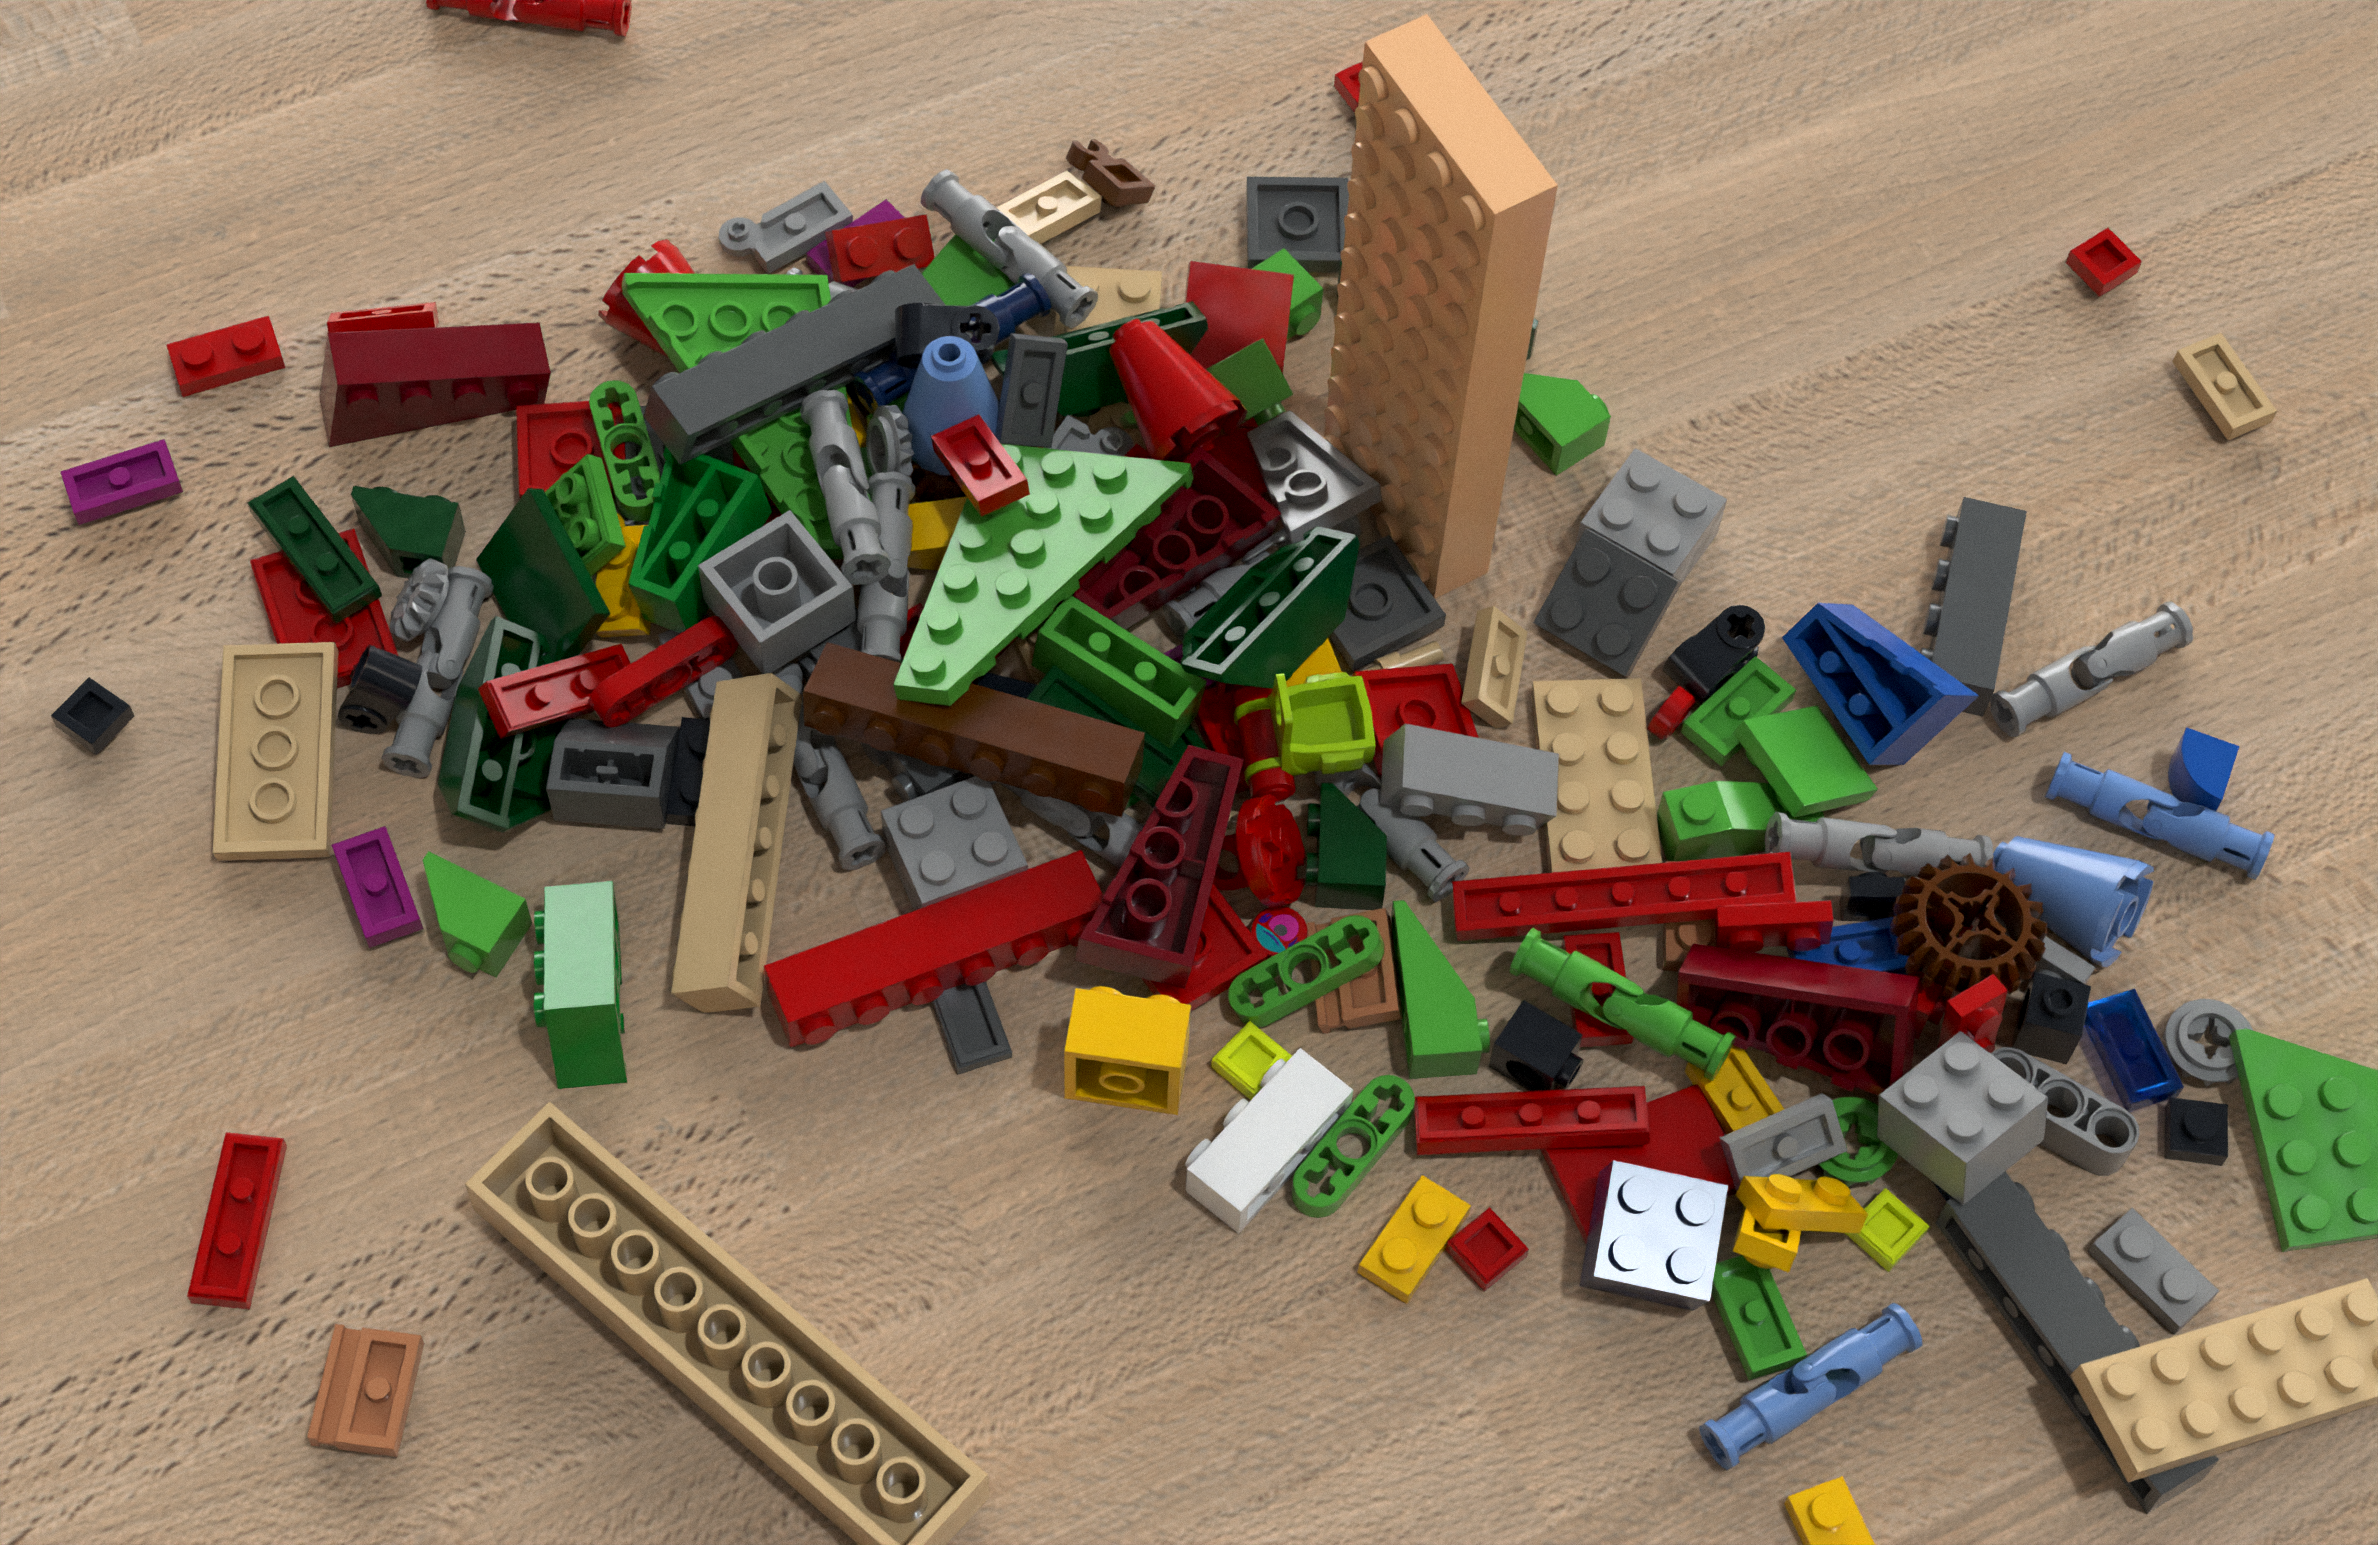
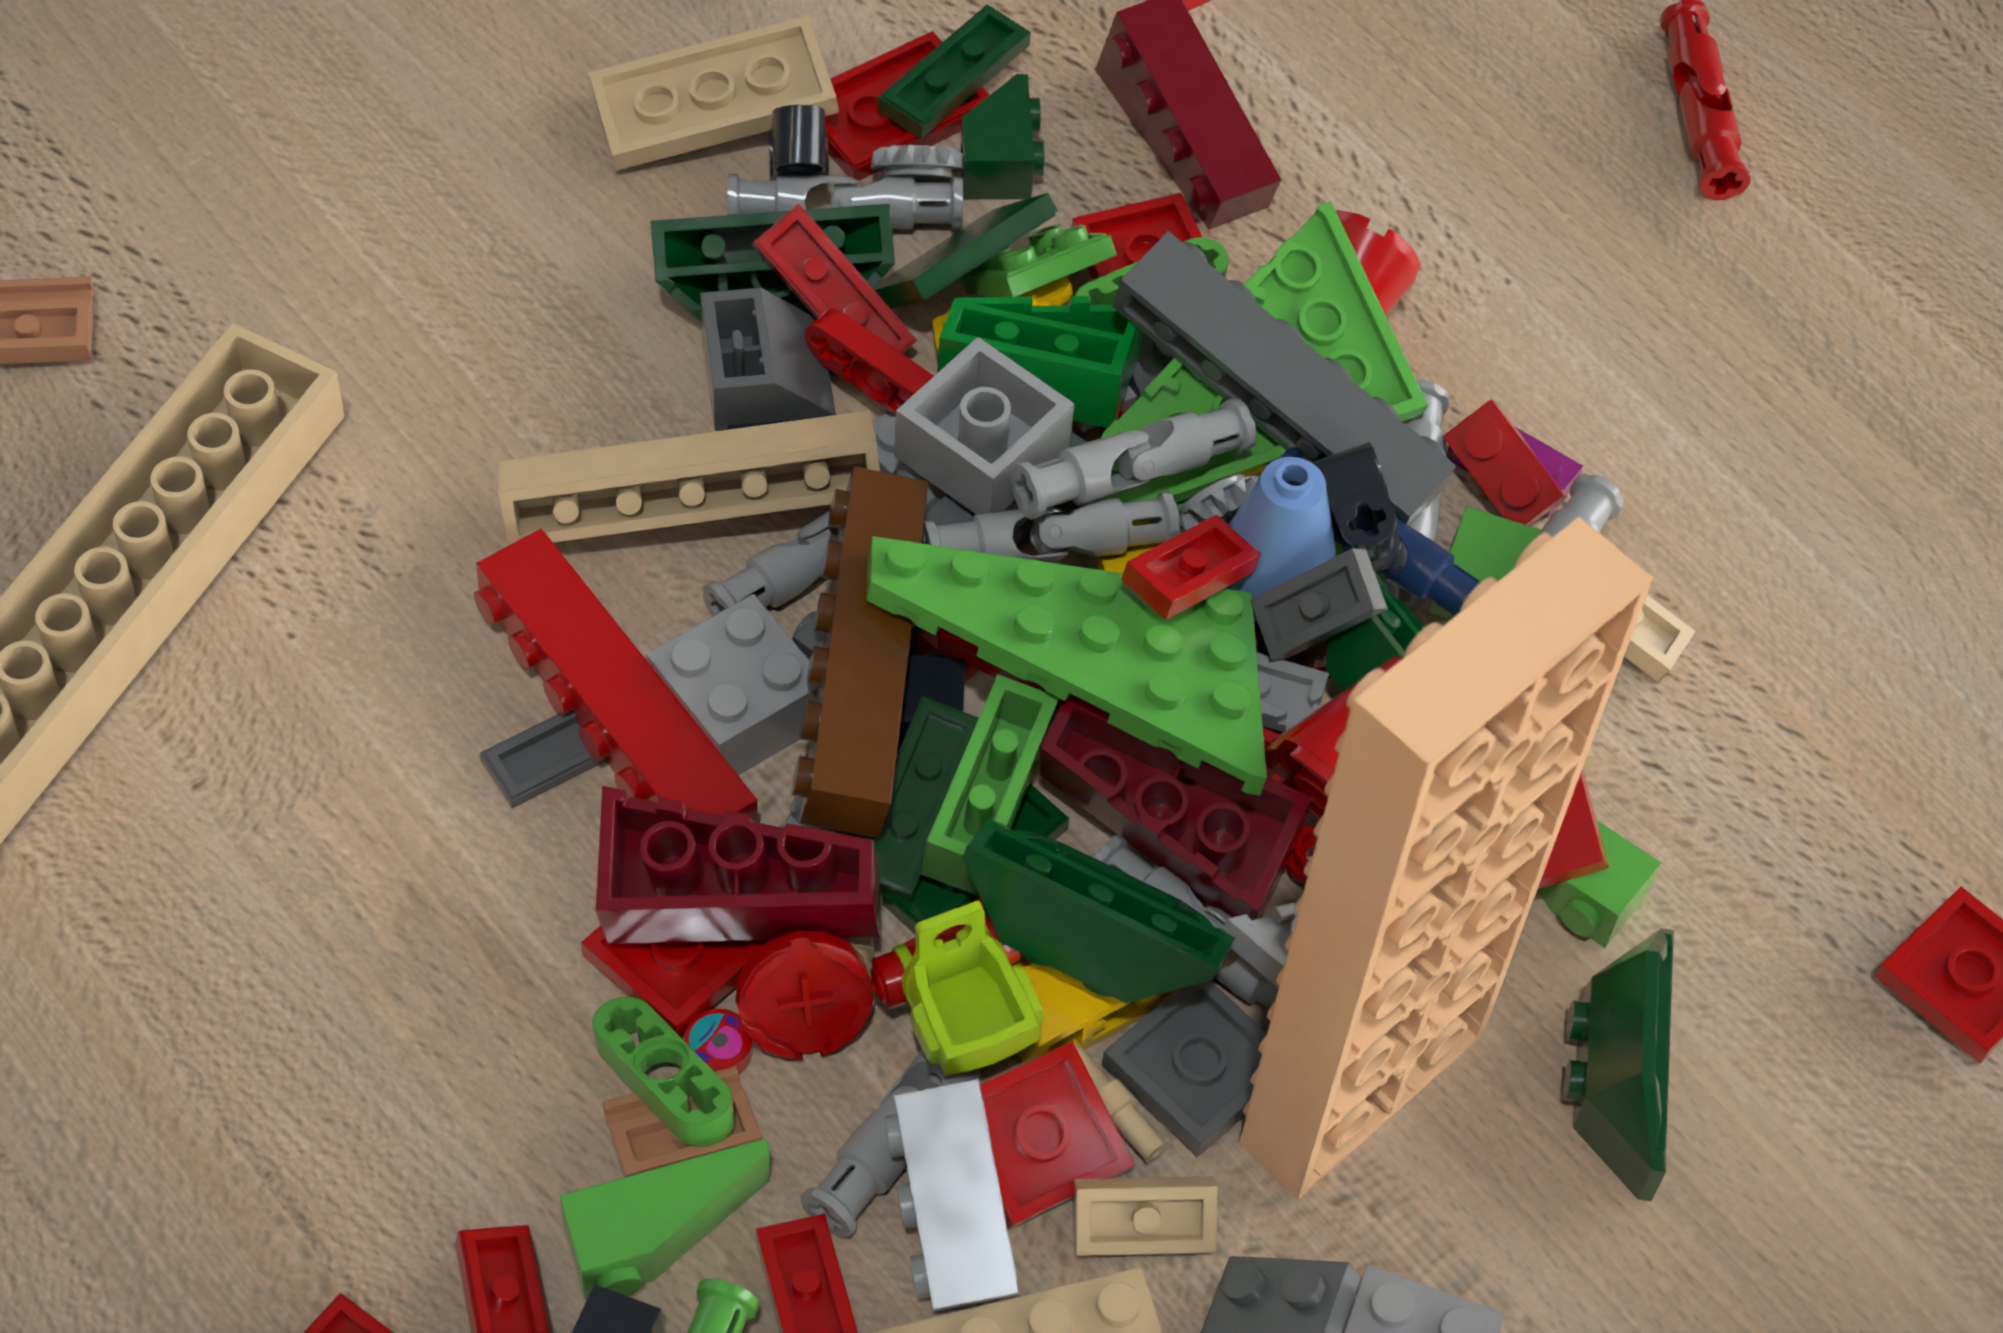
camera: 75 degrees right, 5 degrees down
red tile [187,1132,287,1310] -> none
red plate [327,302,439,333] -> none
magenta plate [332,826,423,948] -> none
bright green slope [423,851,532,978] -> none
wedge [534,881,627,1089] -> none
light grey hinge [719,181,853,274] -> none
yellow brick [1064,986,1191,1115] -> none
reddish brown plate [1066,139,1156,208] -> none
white brick [1185,1048,1353,1234] -> none
neon yellow tile [1211,1021,1292,1100] -> none
dark grey plate [1246,177,1349,273] -> none
bright green beam [1292,1075,1415,1218] -> none
dark green slope [1305,783,1387,910] -> none
yellow plate [1358,1175,1471,1304] -> none
bright green slope [1514,373,1611,476] -> none

